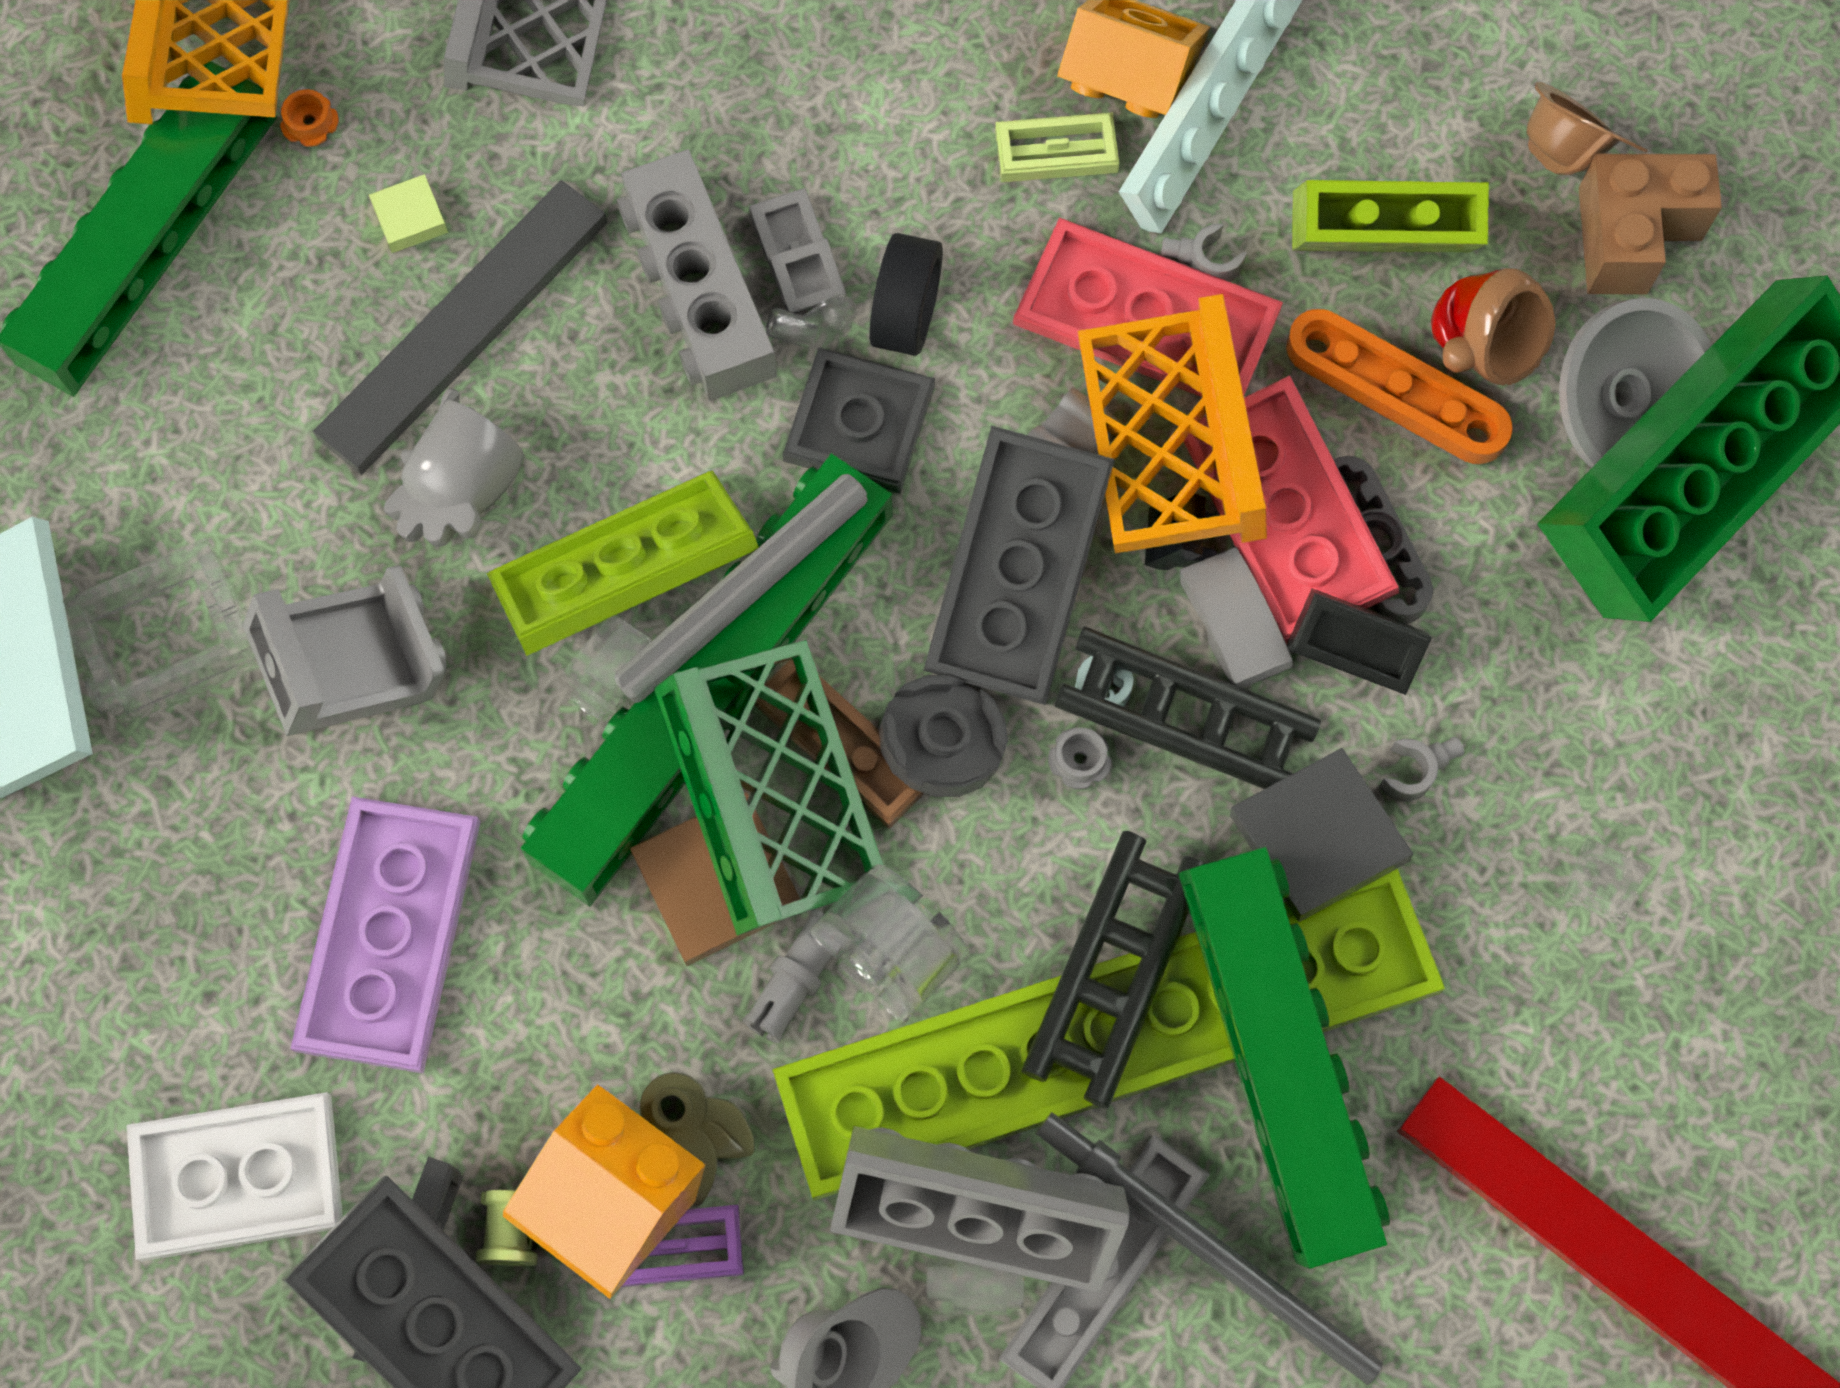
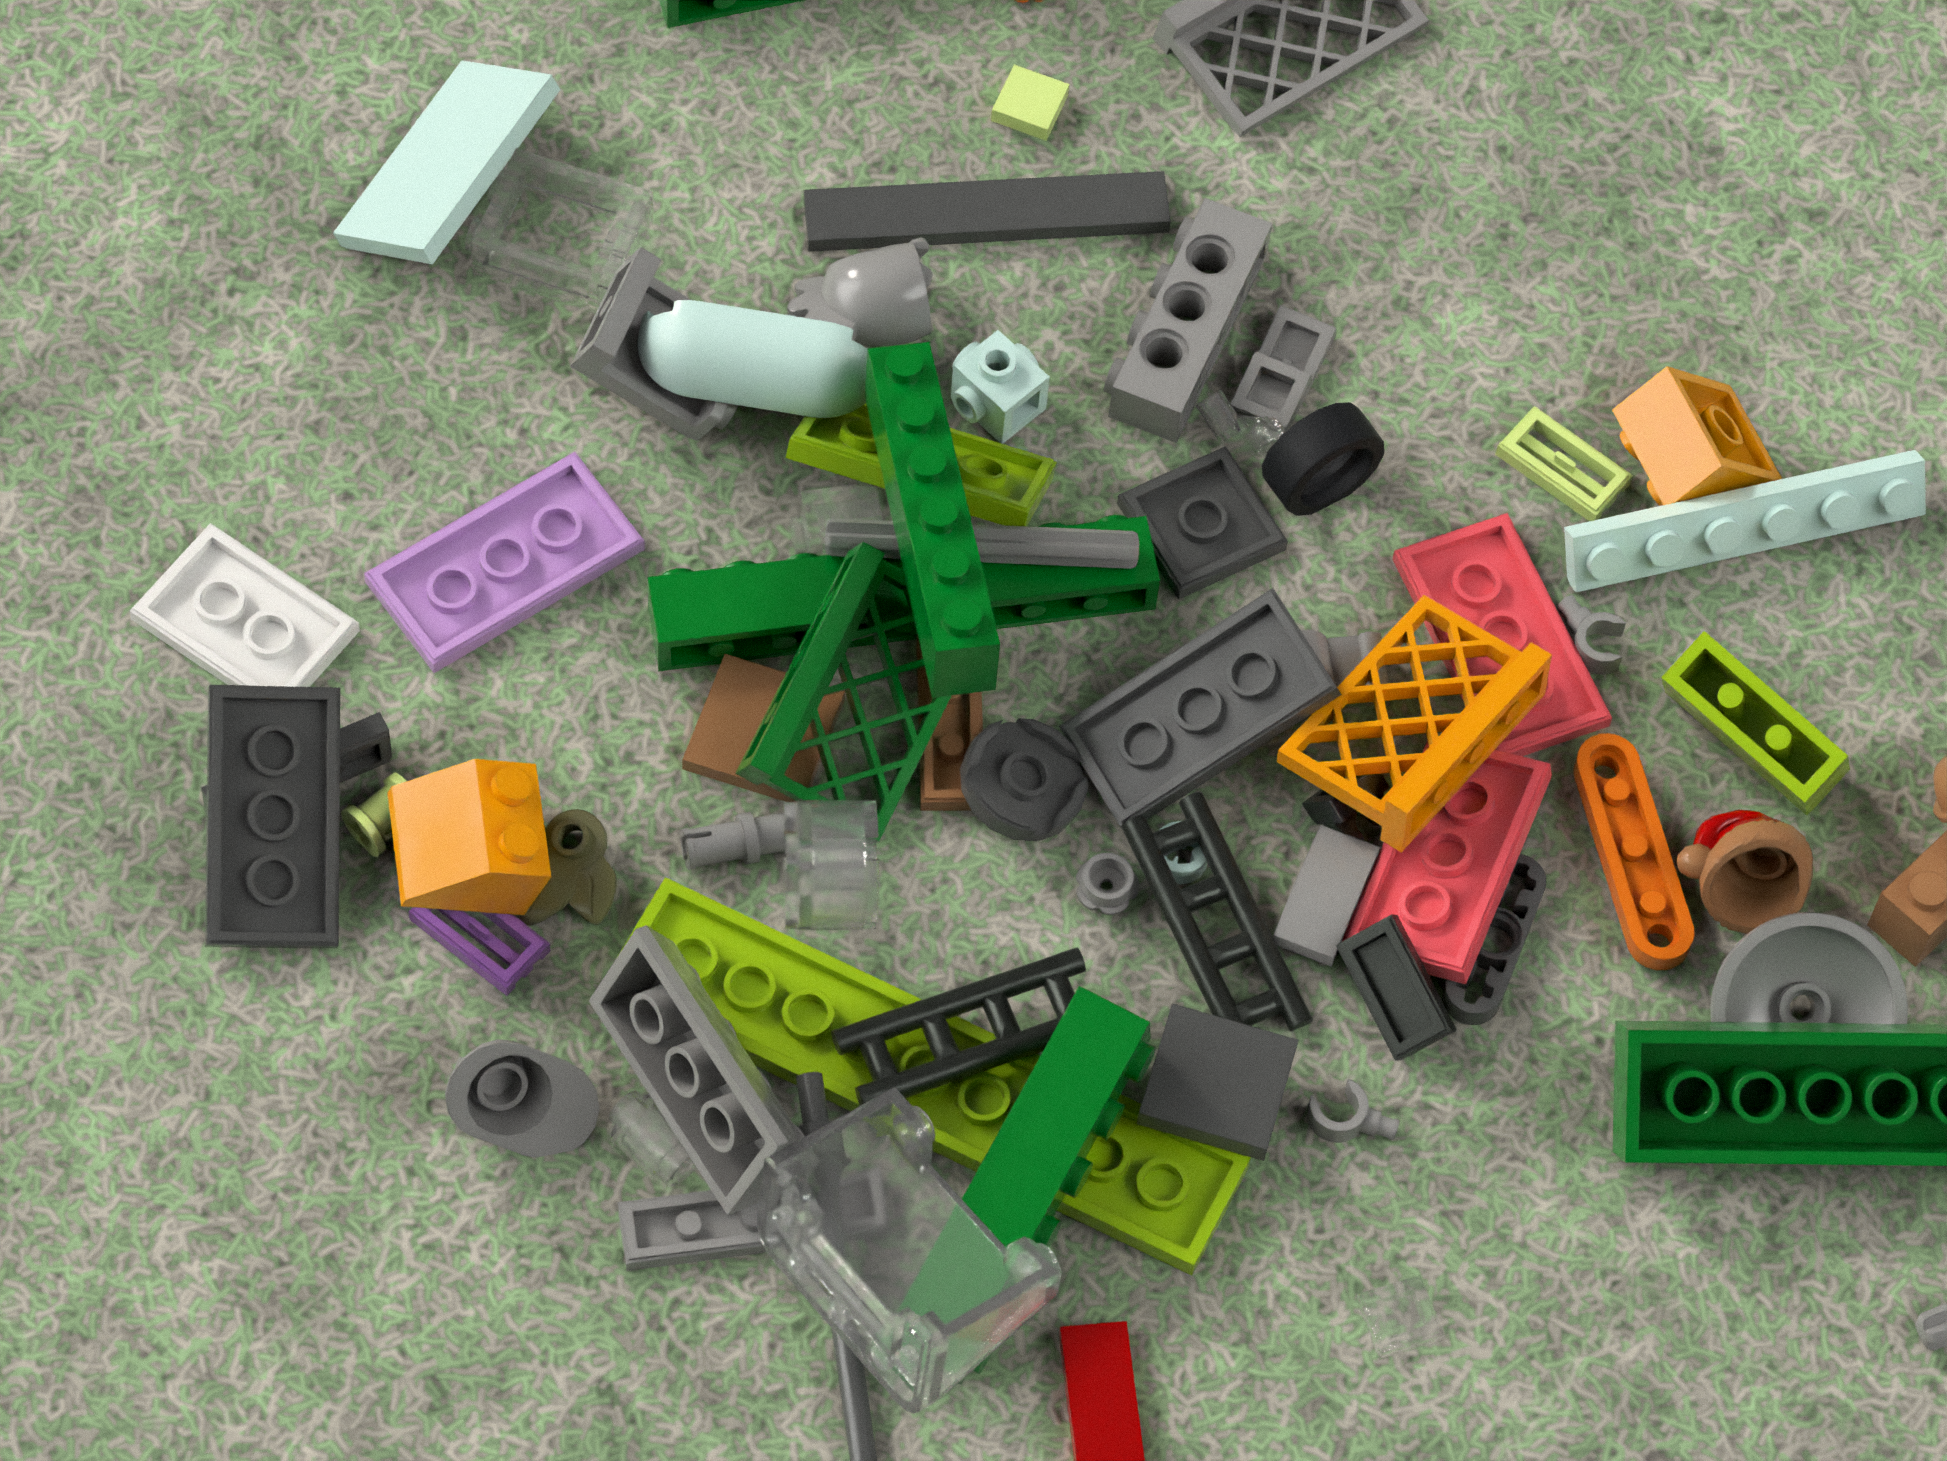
camera: 40 degrees right, 10 degrees down
none -> light aqua brick [638,300,867,418]
none -> clear windscreen [757,1087,1062,1414]
none -> green brick [865,342,1000,698]
none -> light aqua brick [951,330,1050,444]

